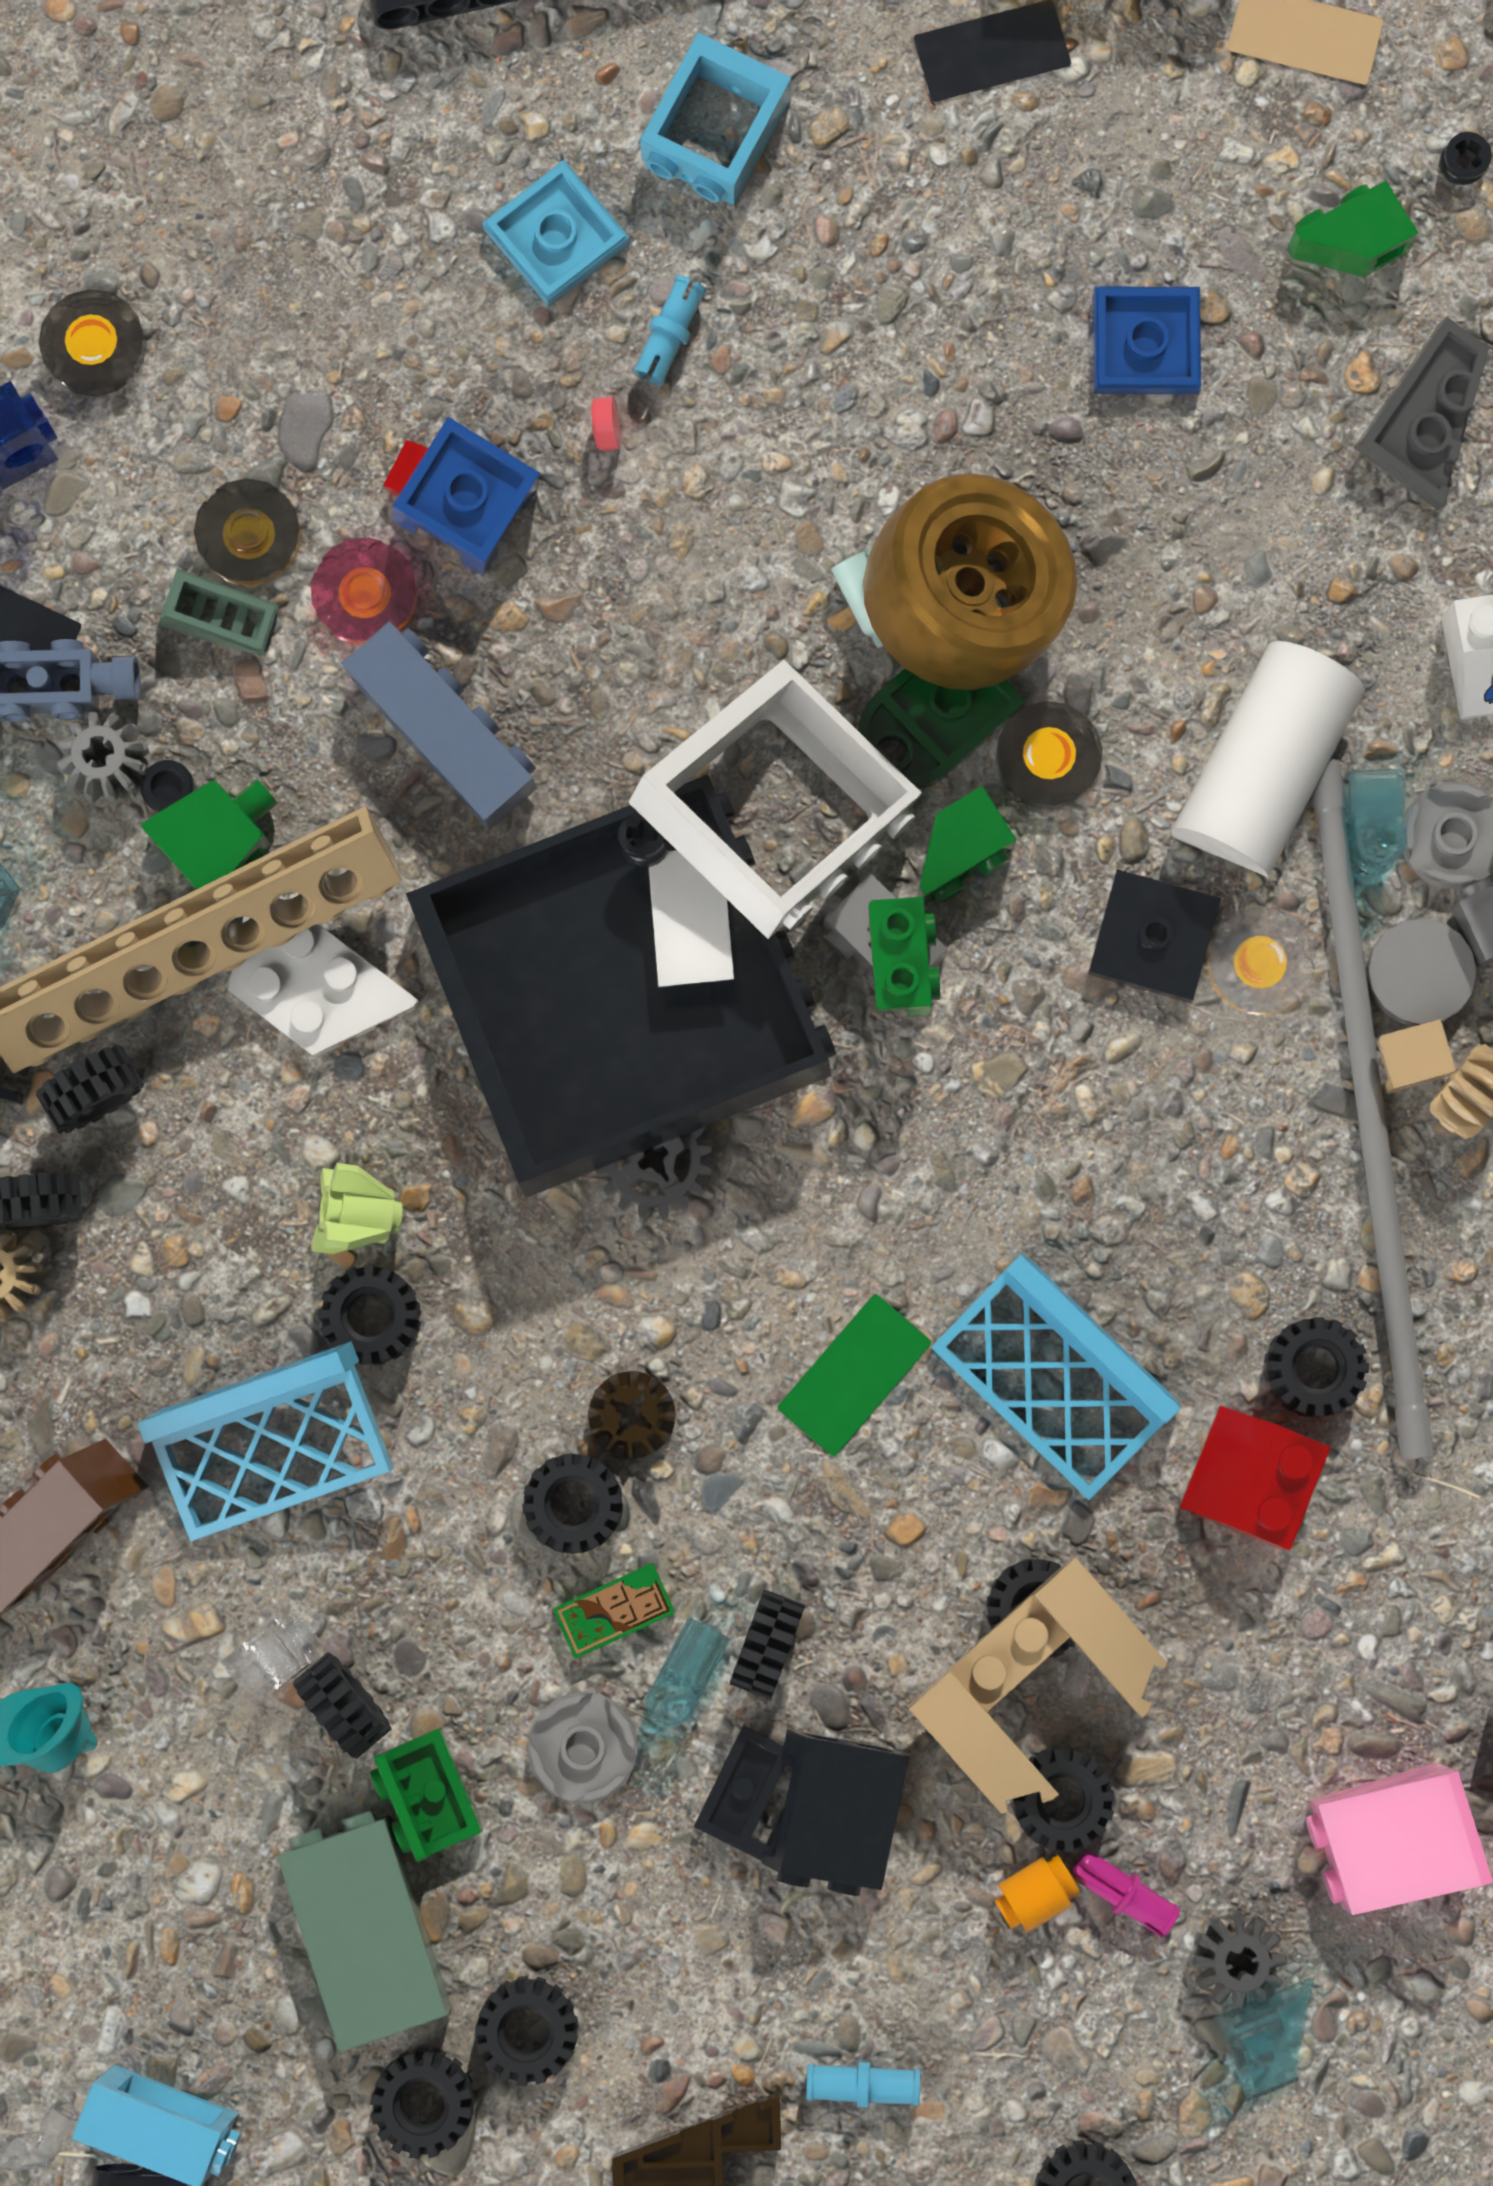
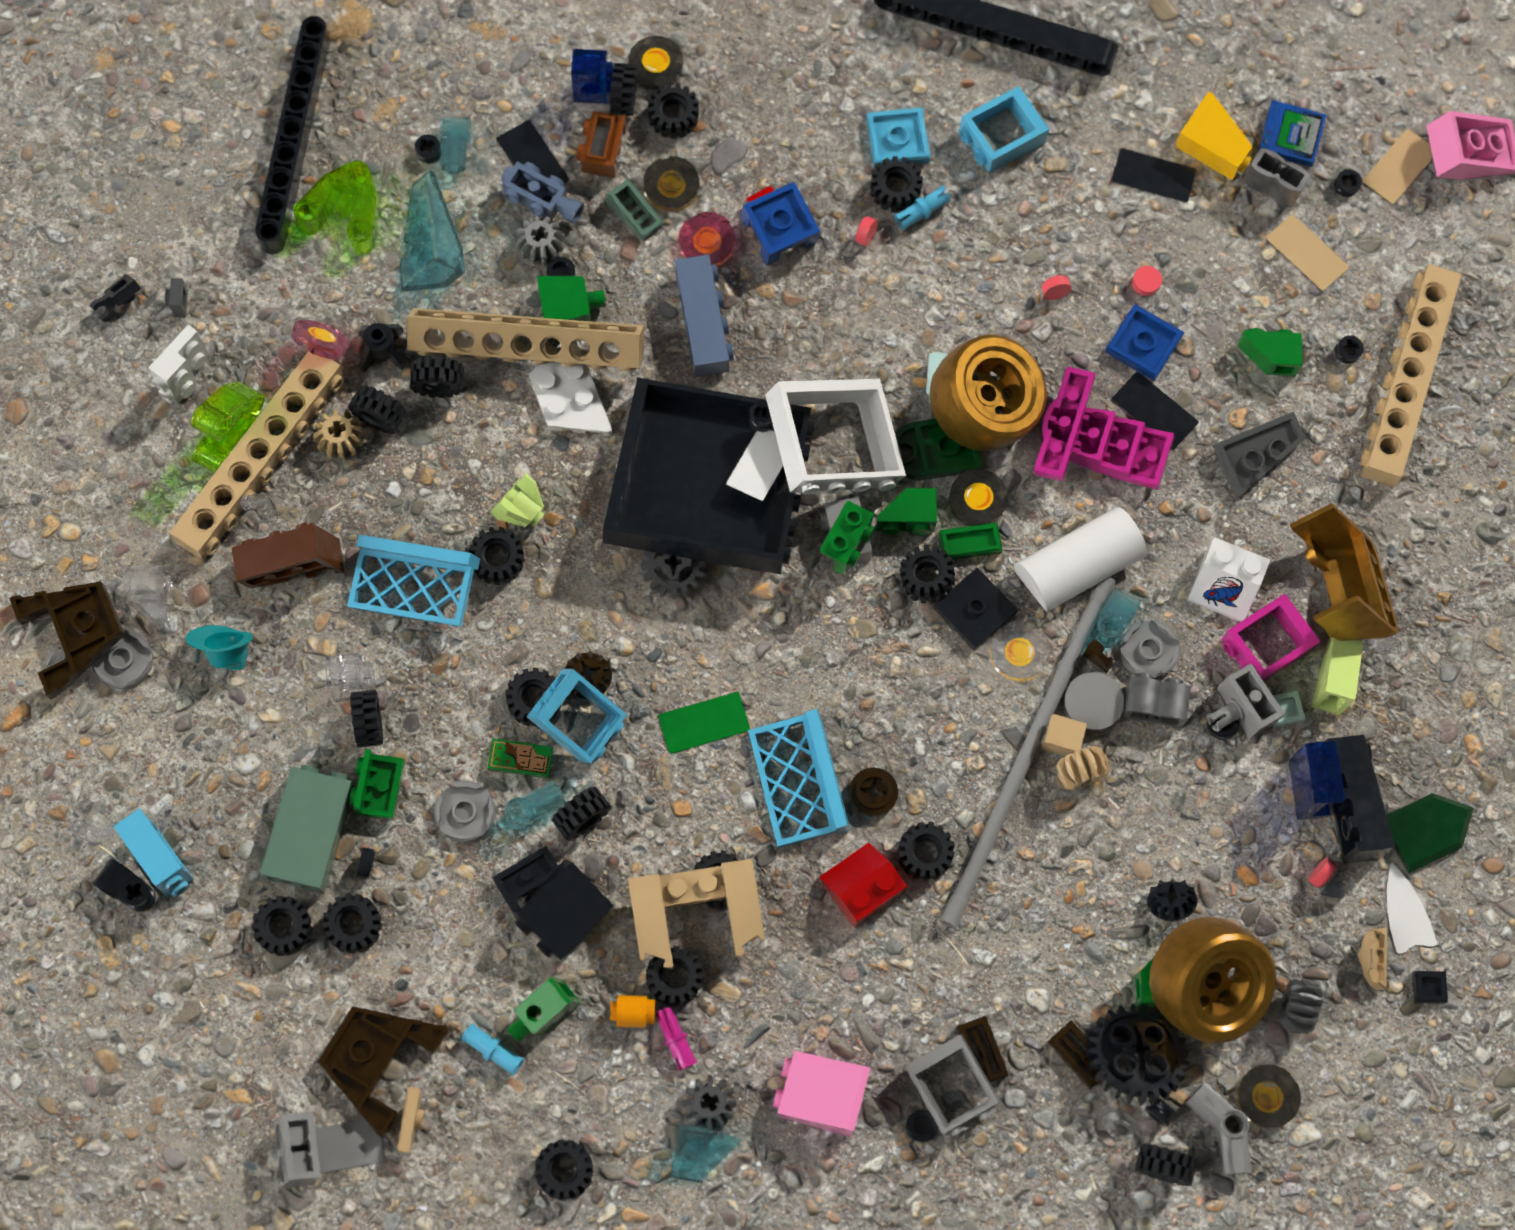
camera: 25 degrees right, 10 degrees down
none -> black tile [356,847,376,880]
none -> green torso [507,976,582,1043]
none -> medium azure window [527,669,627,763]
none -> dark orange window [577,111,627,178]
none -> black tyre [610,63,637,116]
none -> black tyre [648,82,699,139]
none -> dark brown gear [849,767,898,816]
none -> black tyre [870,156,923,213]
none -> black tyre [900,545,955,604]
none -> green tile [938,522,1003,560]
none -> dark pink slope [1034,366,1174,490]
none -> coral tile [1041,275,1072,300]
none -> dark brown tile [1083,639,1113,673]
none -> black sticker [1112,372,1199,449]
none -> coral tile [1132,266,1162,296]

